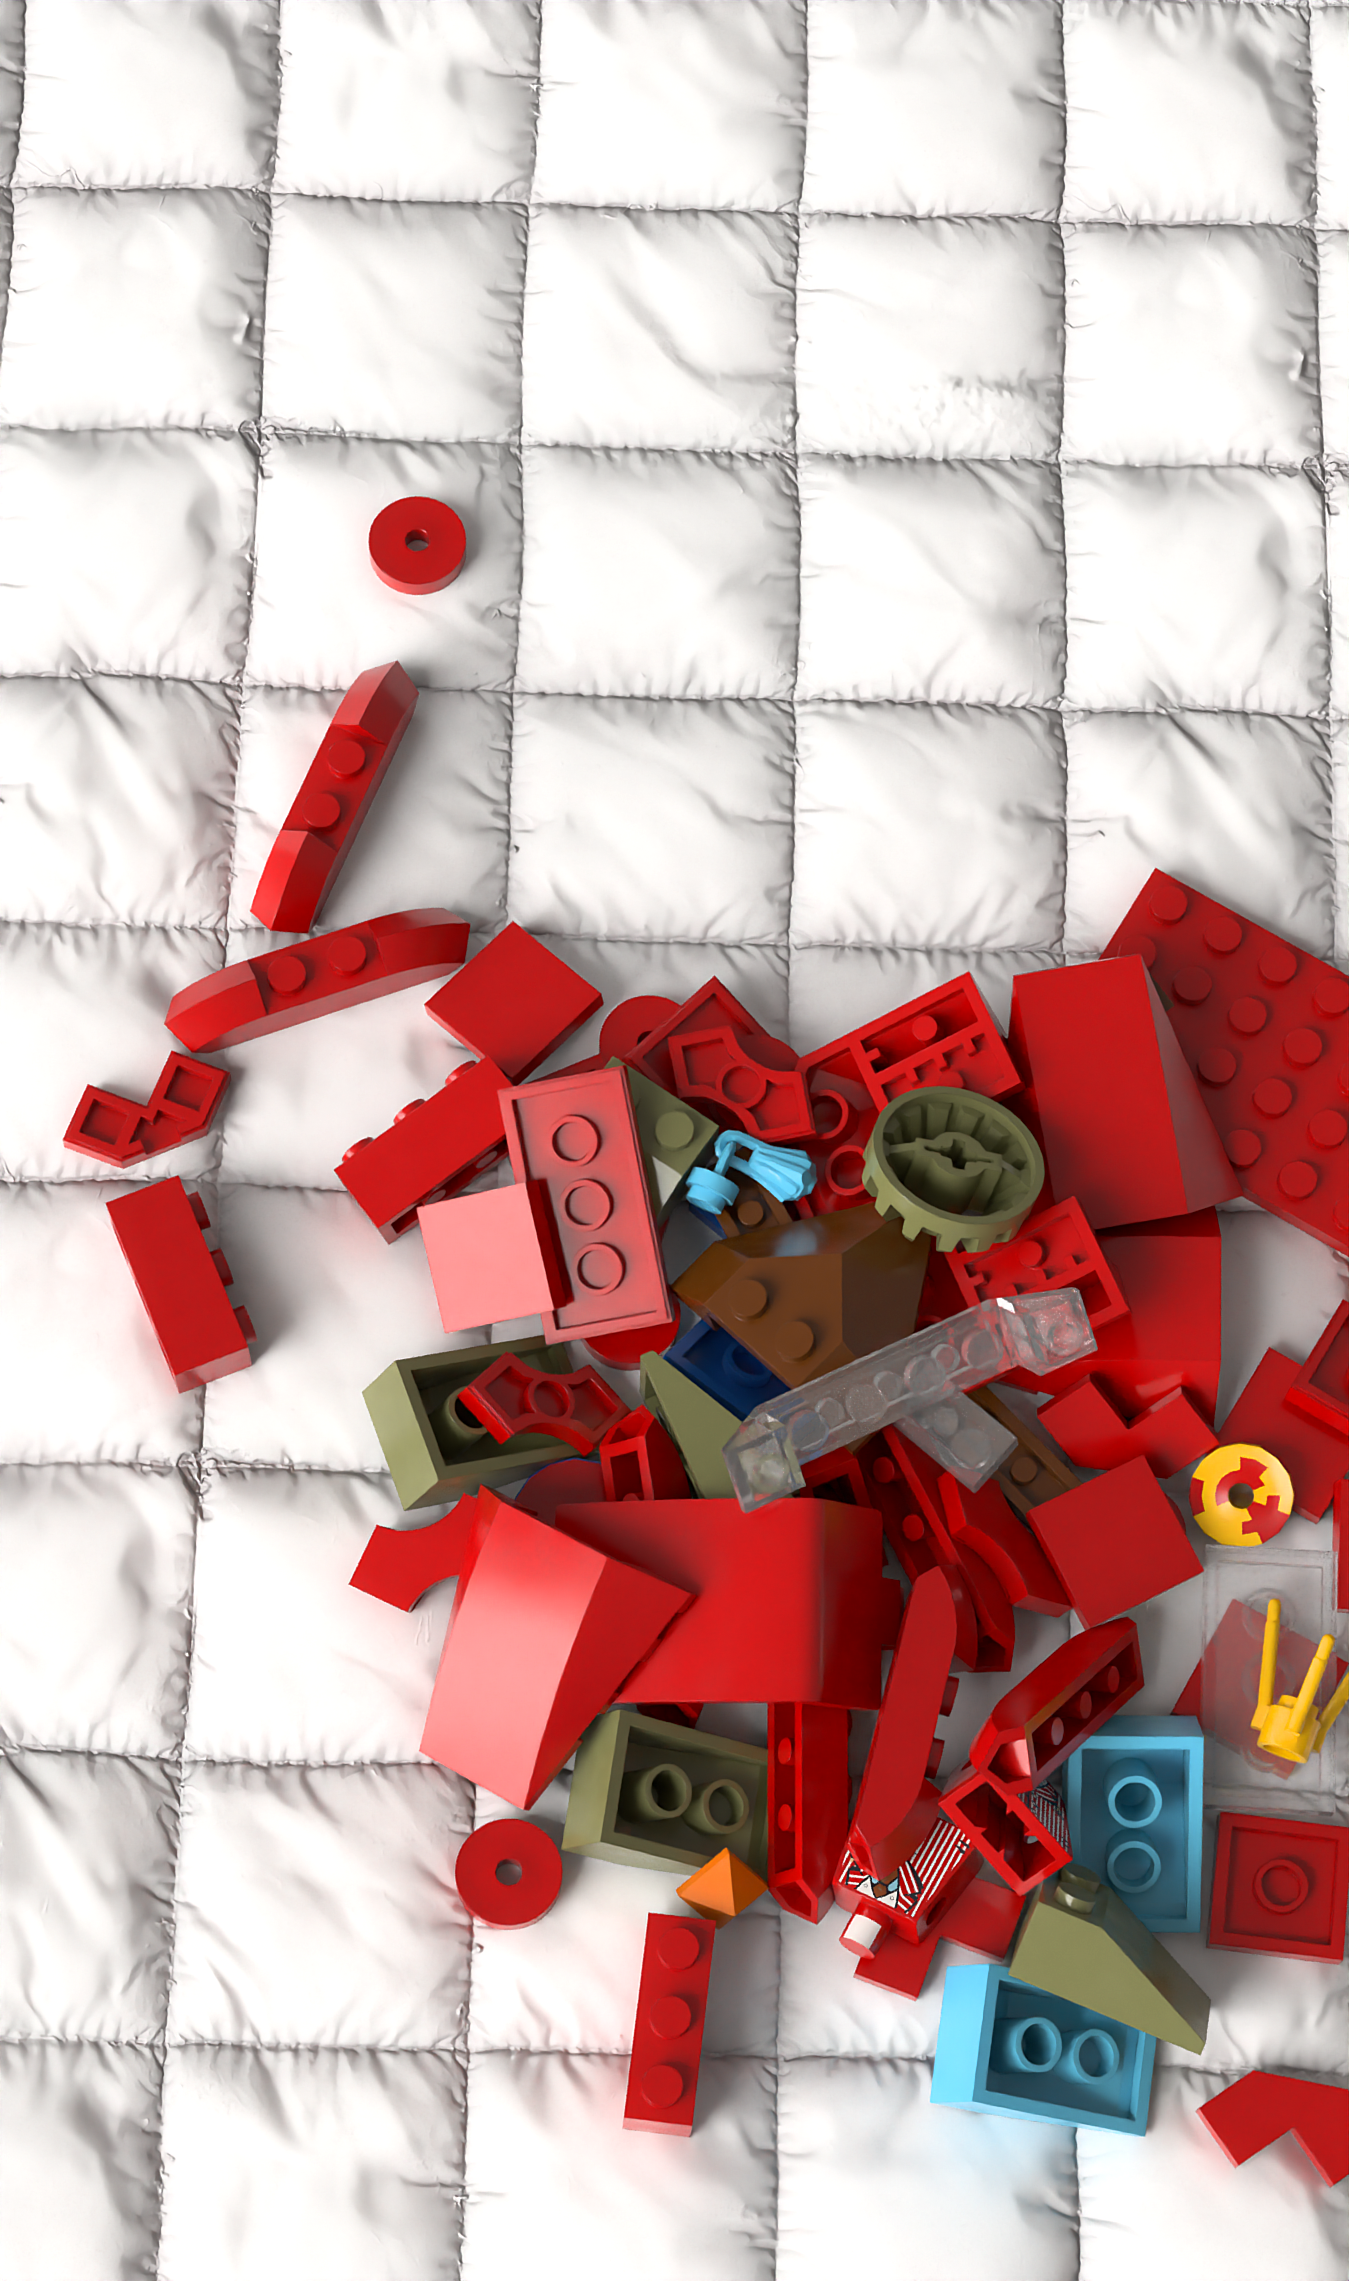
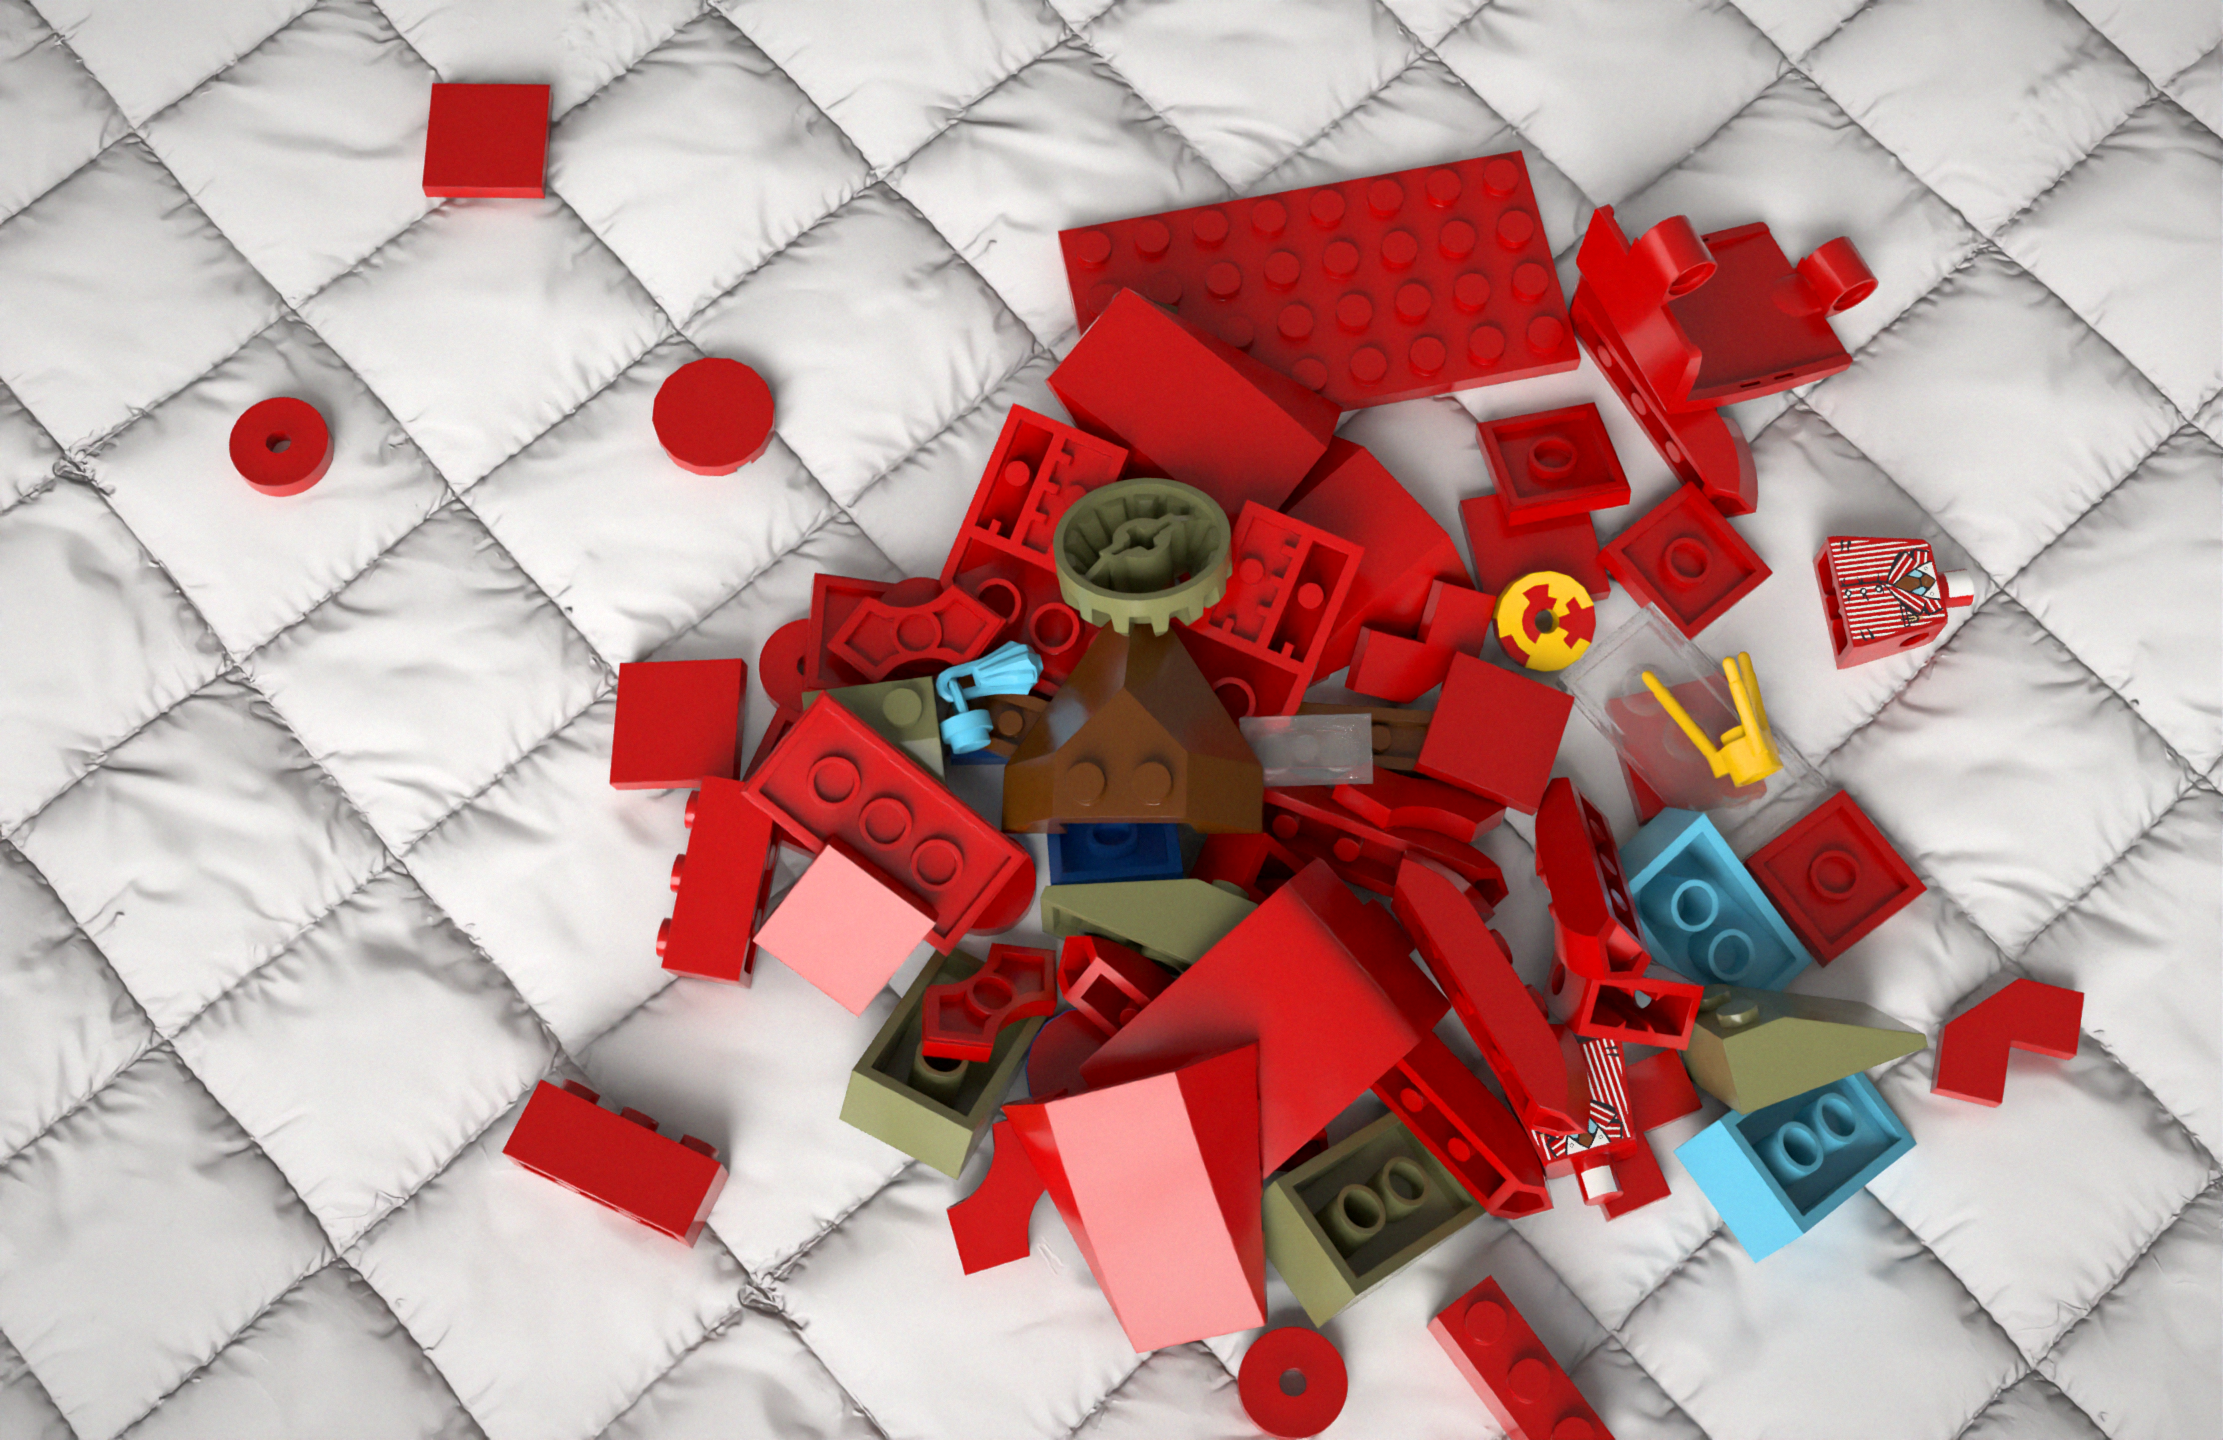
camera: 40 degrees left, 0 degrees up
red tile [62,1050,231,1169] -> none
red brick [164,908,471,1053] -> none
red brick [250,660,420,934] -> none
orange slope [676,1847,769,1930] -> none
clear slope [721,1287,1098,1513] -> none
none -> red tile [422,83,554,199]
none -> red tile [652,357,776,476]

